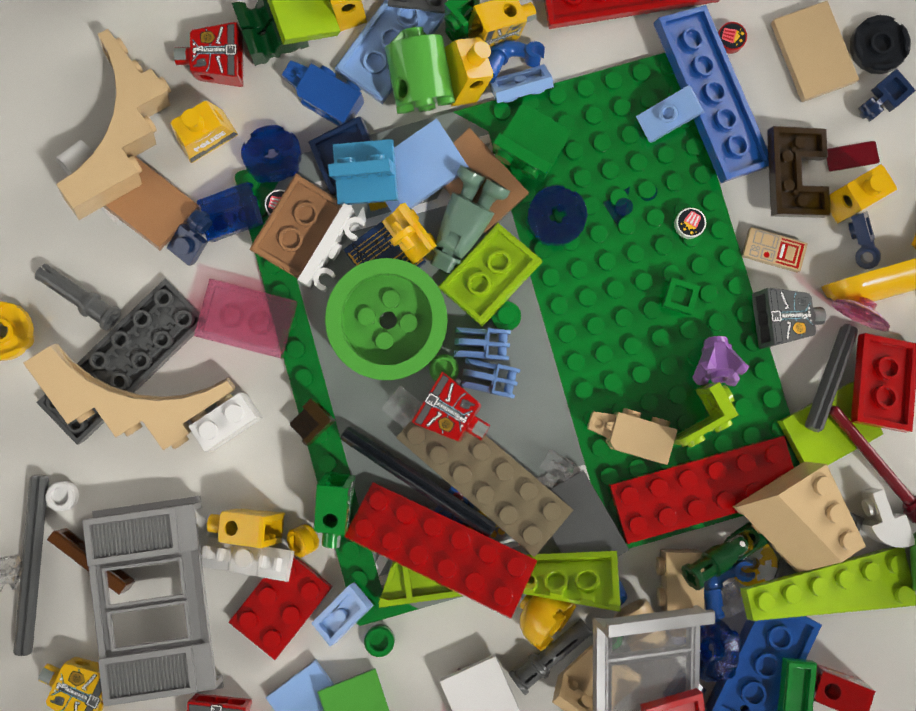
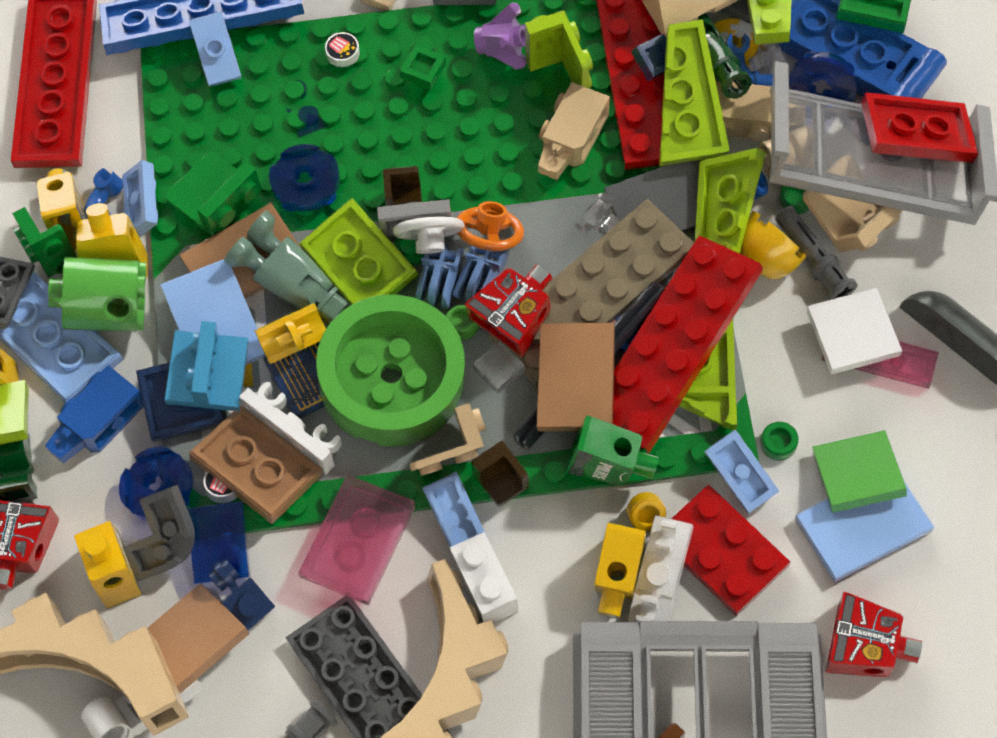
camera: 80 degrees left, 20 degrees down
none -> dark grey plate [123,485,195,582]
none -> light grey plate [377,199,451,236]
none -> dark brown panel [383,166,422,206]
none -> white piece [393,217,464,254]
none -> tan bracket [409,403,486,476]
none -> light blue plate [422,472,489,547]
none -> orange piece [456,201,524,251]
none -> medium nougat tile [537,323,615,431]
none -> dark blue plate [631,34,666,81]
none -> lime wing [659,19,730,166]

